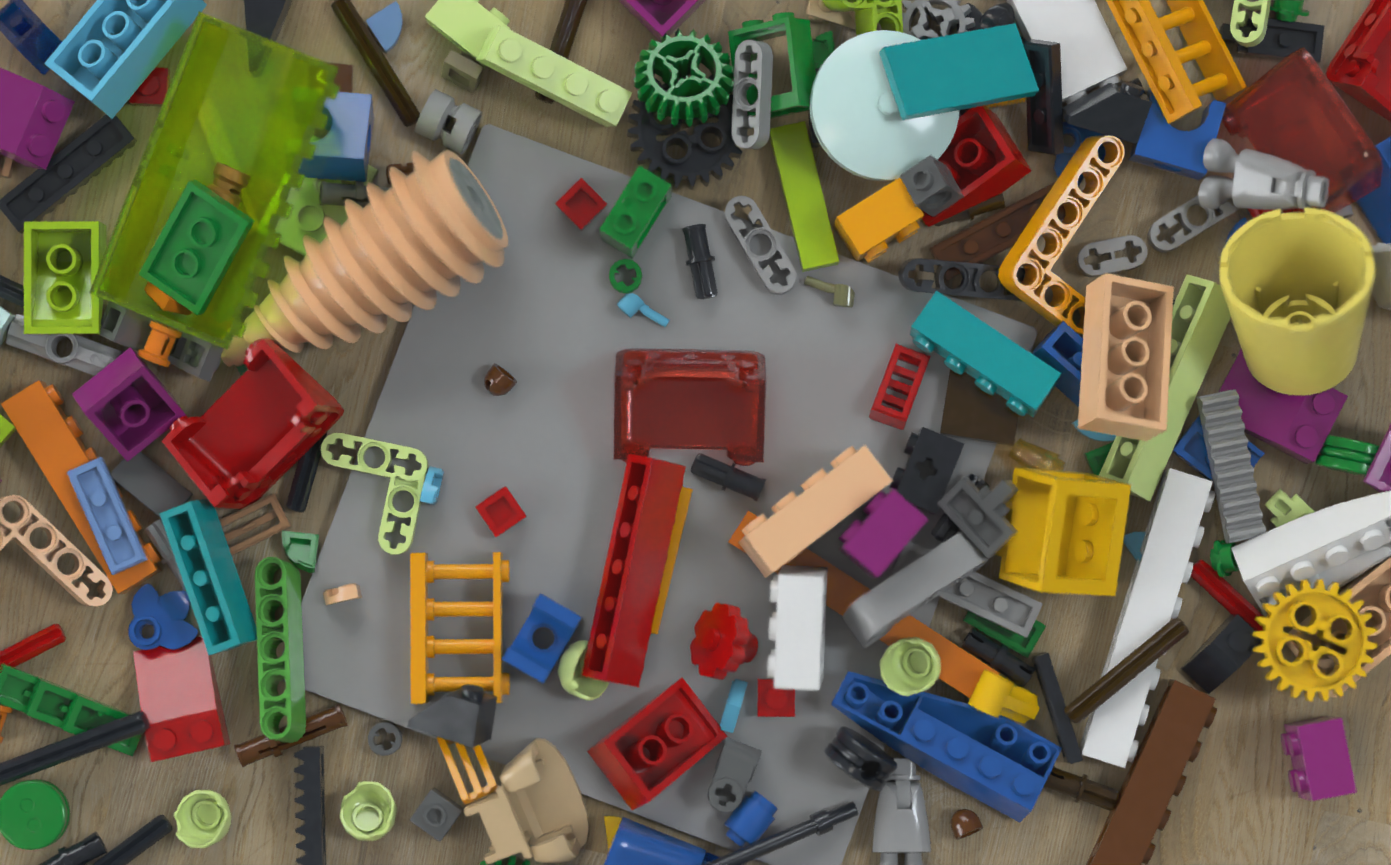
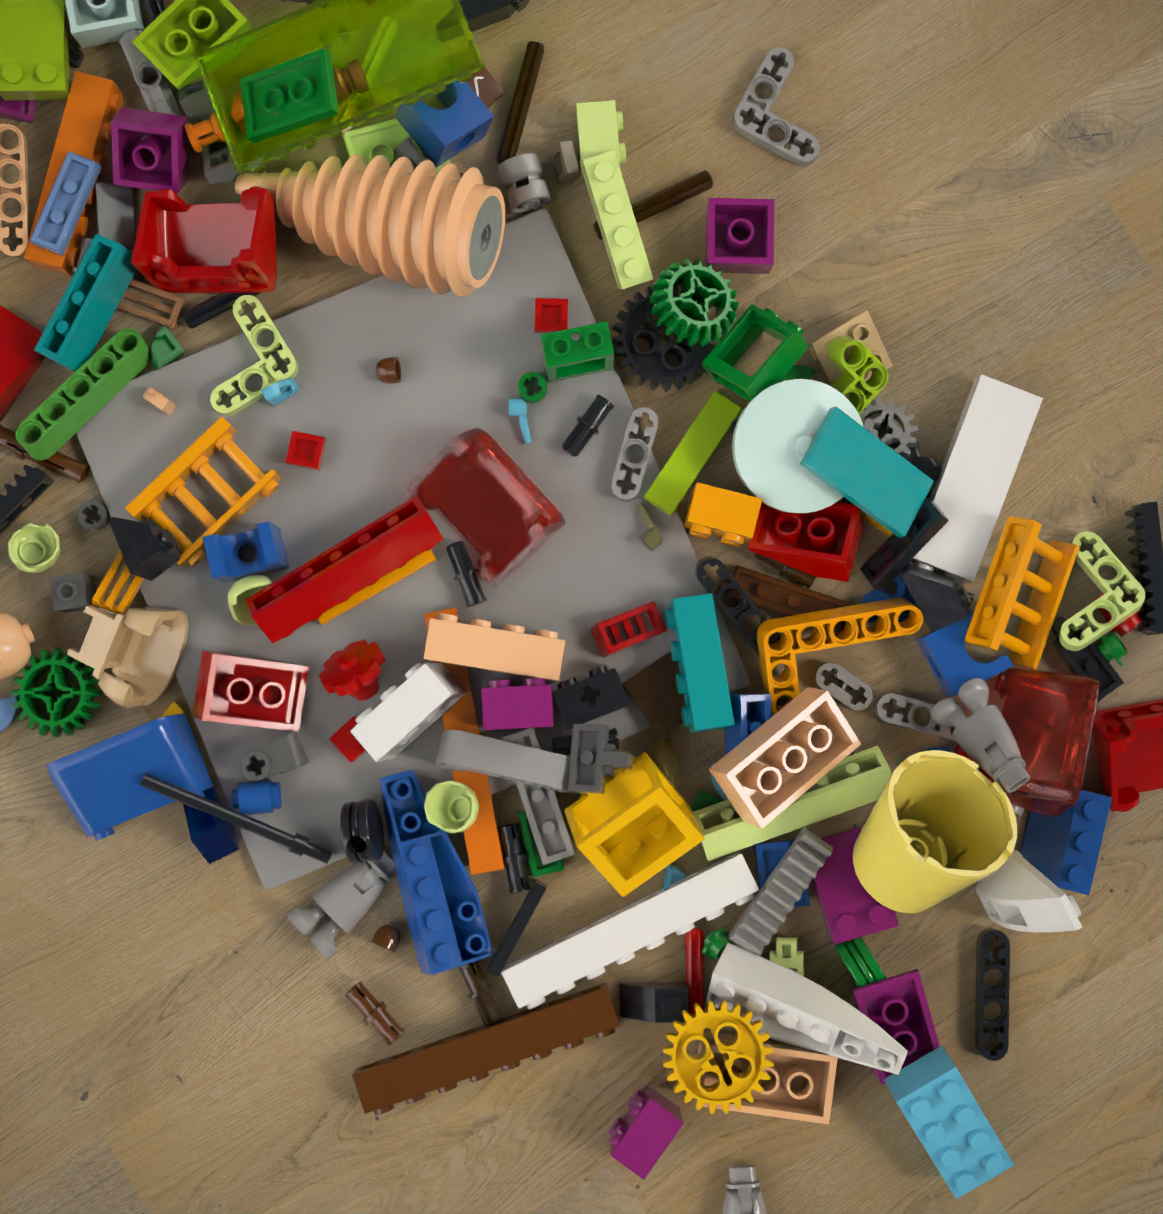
camera: 45 degrees right, 0 degrees up
blue plate [128,583,199,650] -> none
medium blue tile [365,1,403,53] -> none
medium azure tile [720,679,748,733] -> none
light grey beam [732,40,773,150] -> none
dark grey brick [900,155,964,217] -> none
yellow piece [968,669,1040,724] -> none
dark brown axle [1064,618,1189,724] -> none

